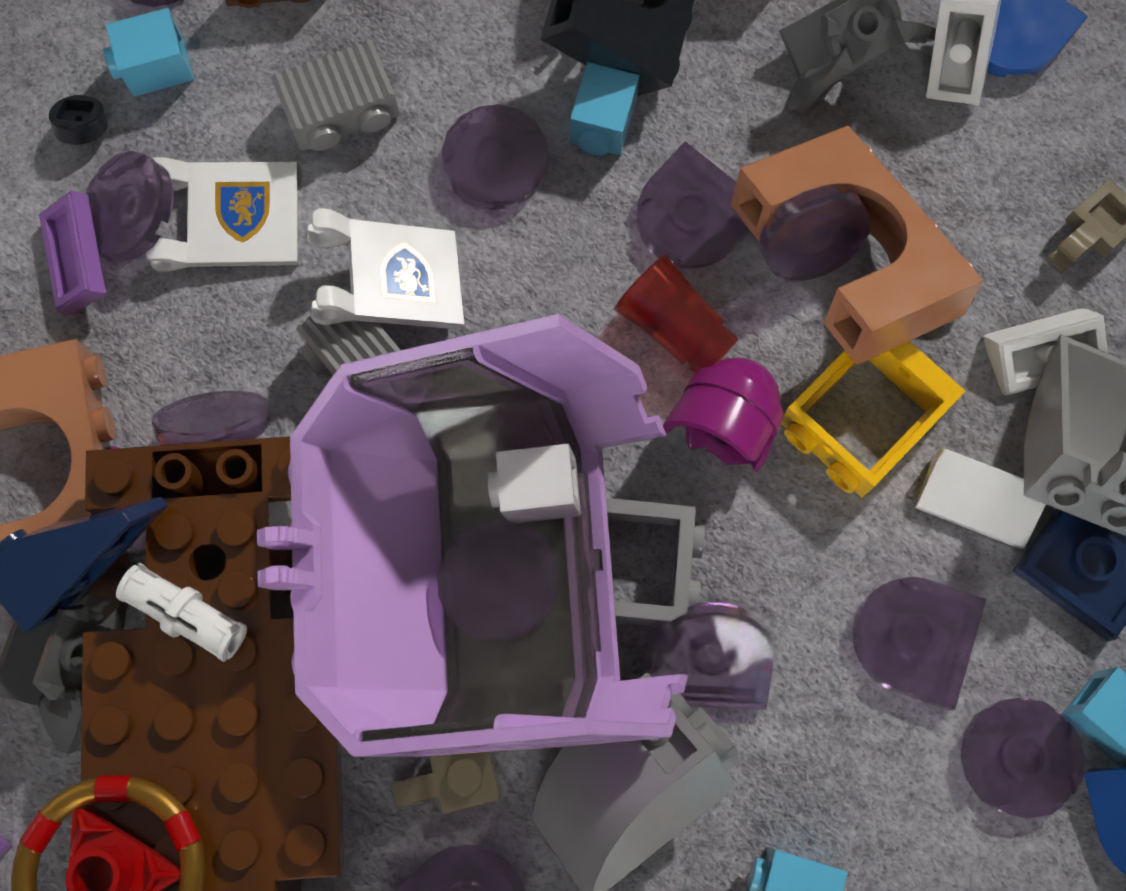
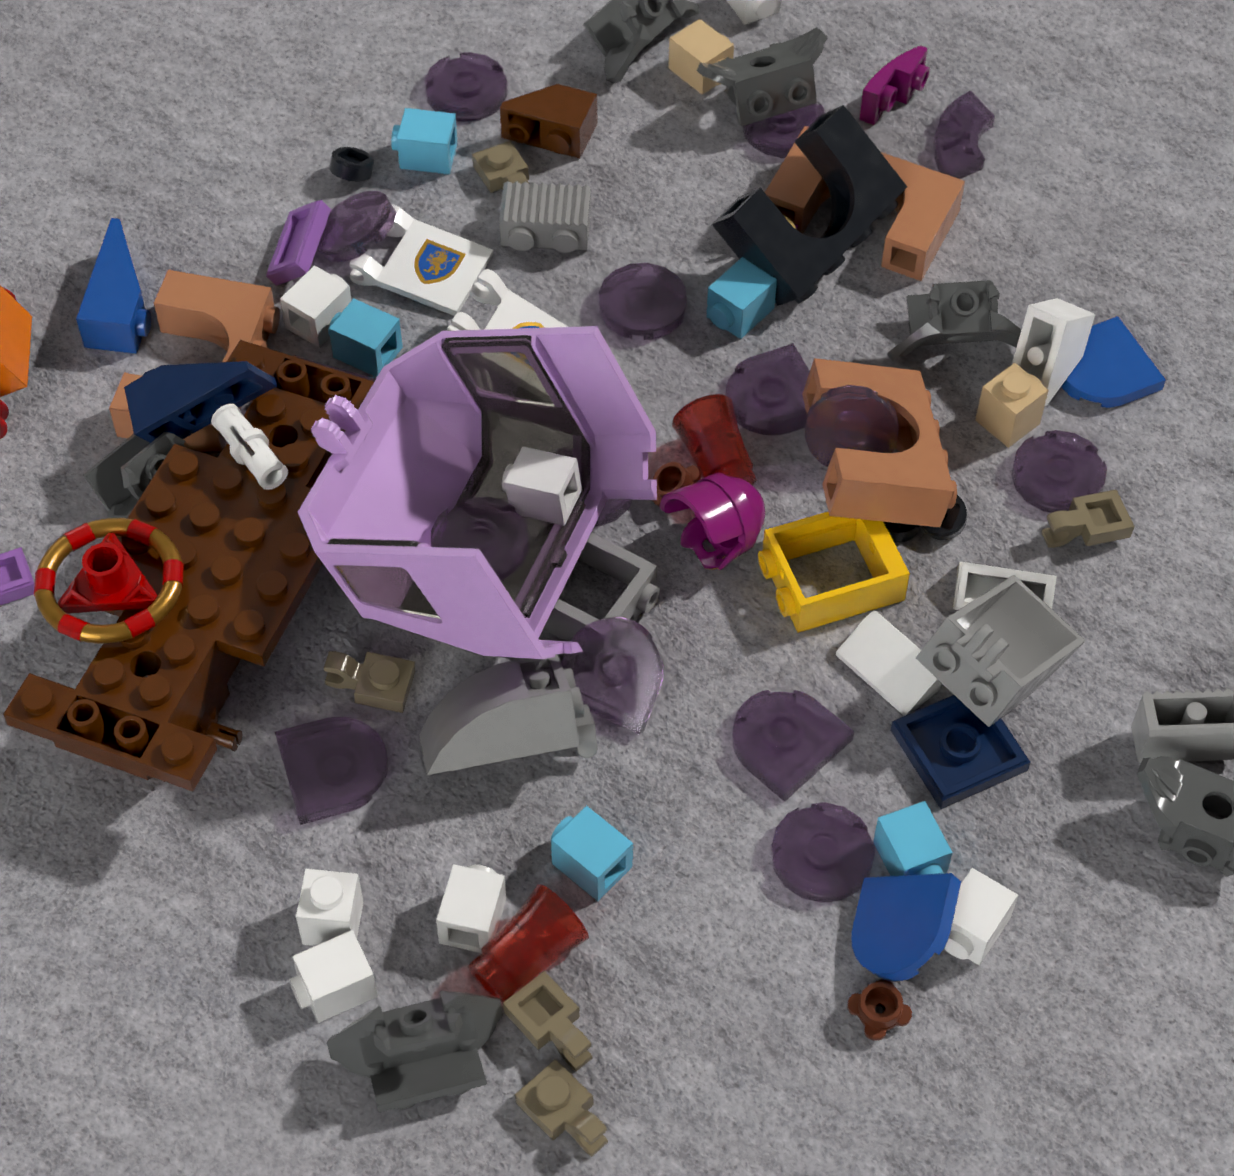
camera: 25 degrees right, 20 degrees down
none -> white brick [280,265,351,348]
none -> medium azure brick [328,298,403,377]
none -> dark tan plate [472,140,529,193]
none -> copper plate [653,462,701,507]
none -> tan brick [975,363,1049,448]
none -> clear purple tile [1011,430,1107,513]

